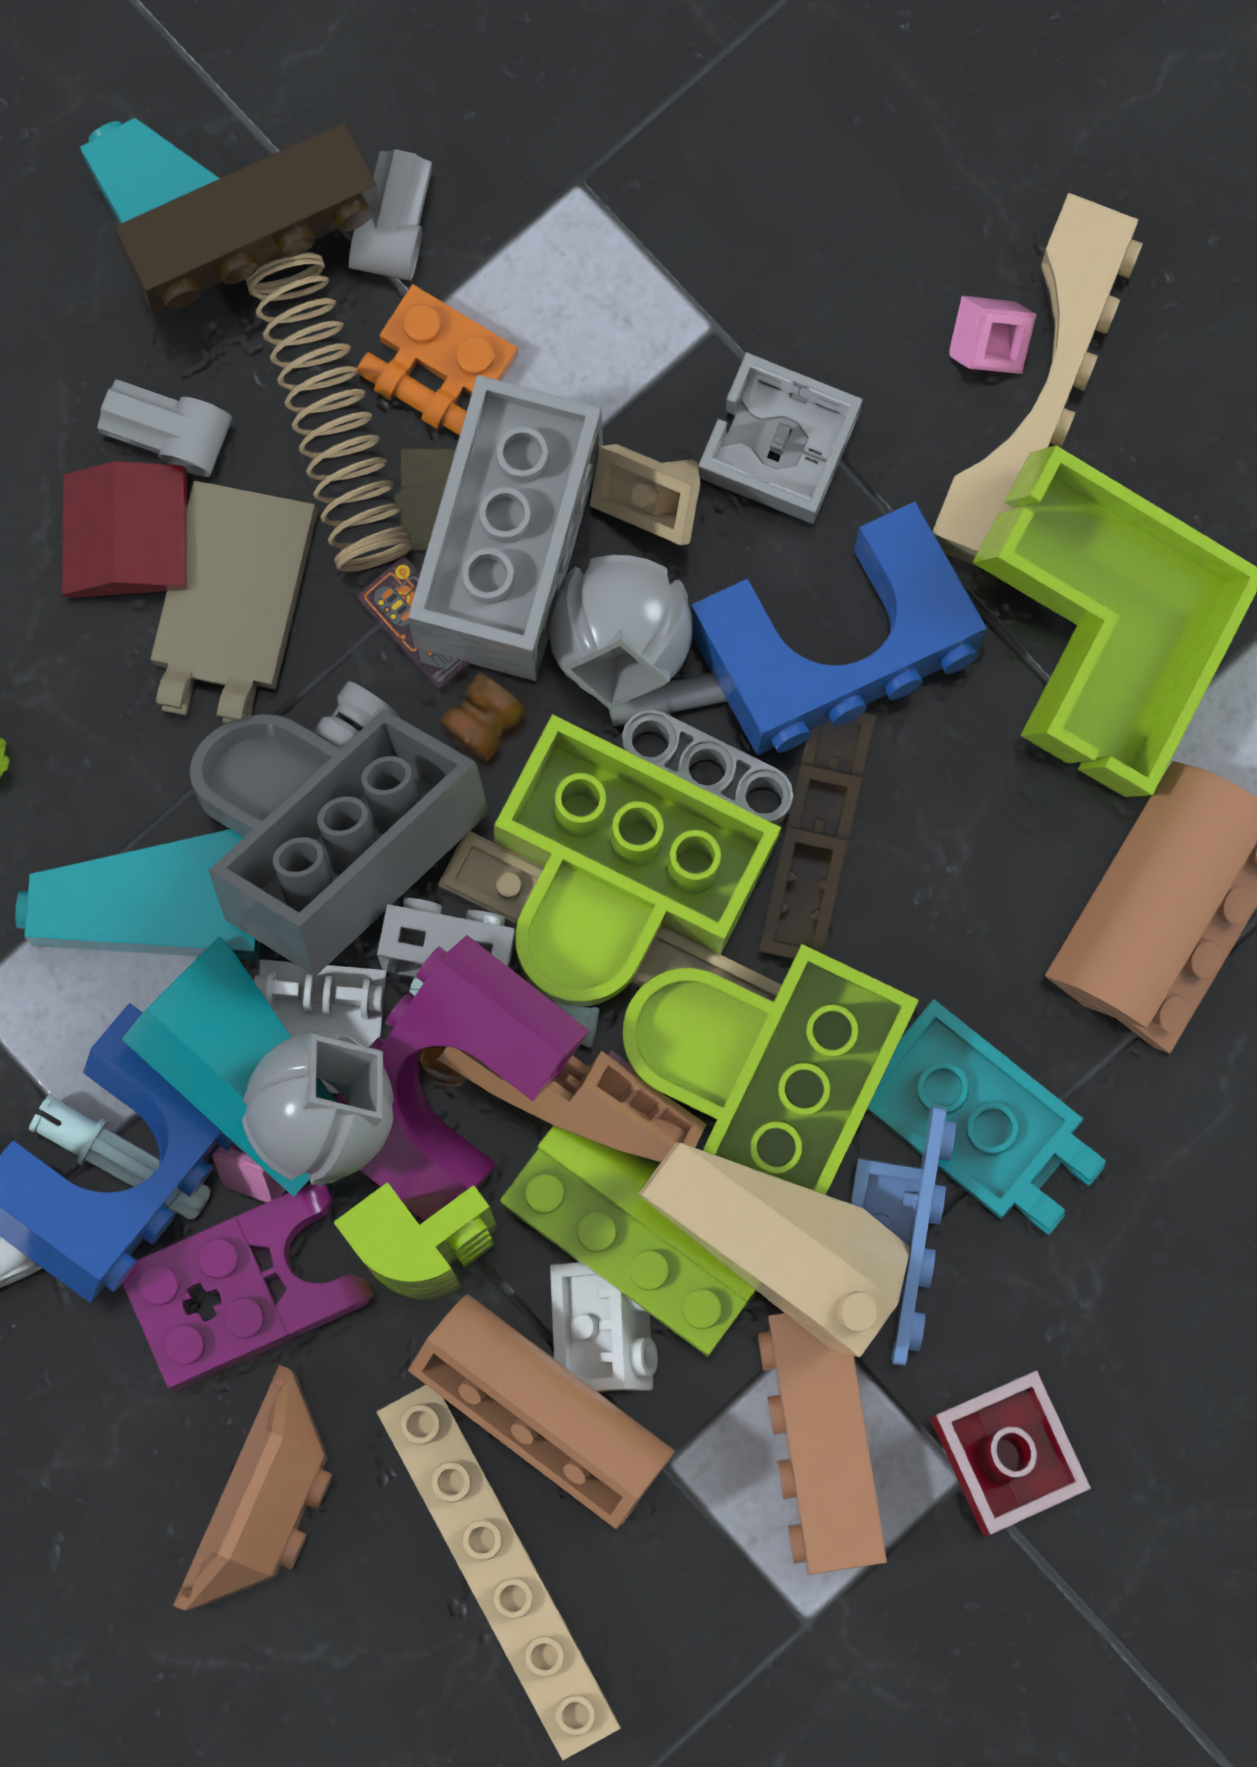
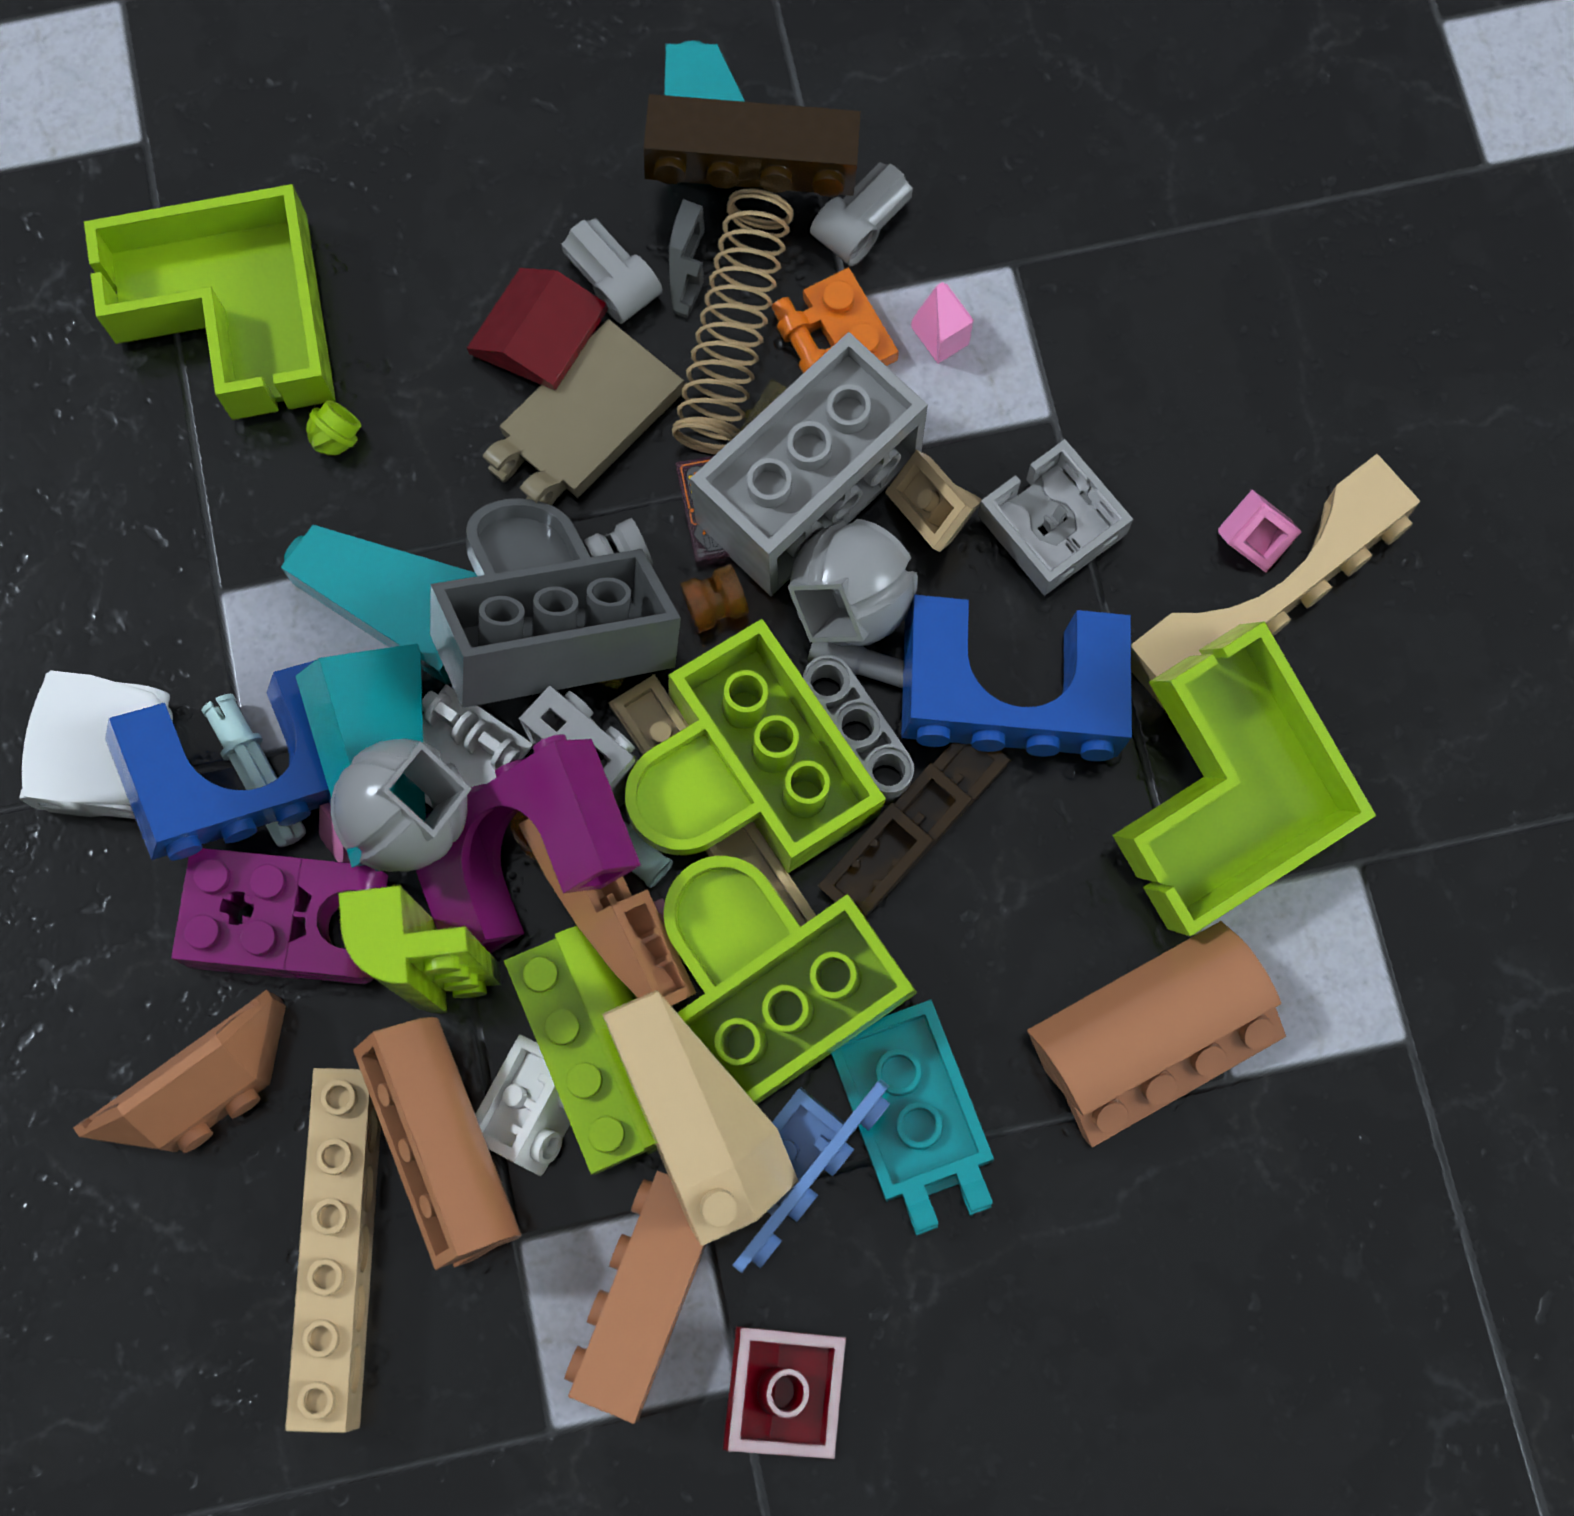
camera: 30 degrees right, 5 degrees down
none -> dark grey slope [669,199,705,319]
none -> bright pink slope [911,282,973,364]

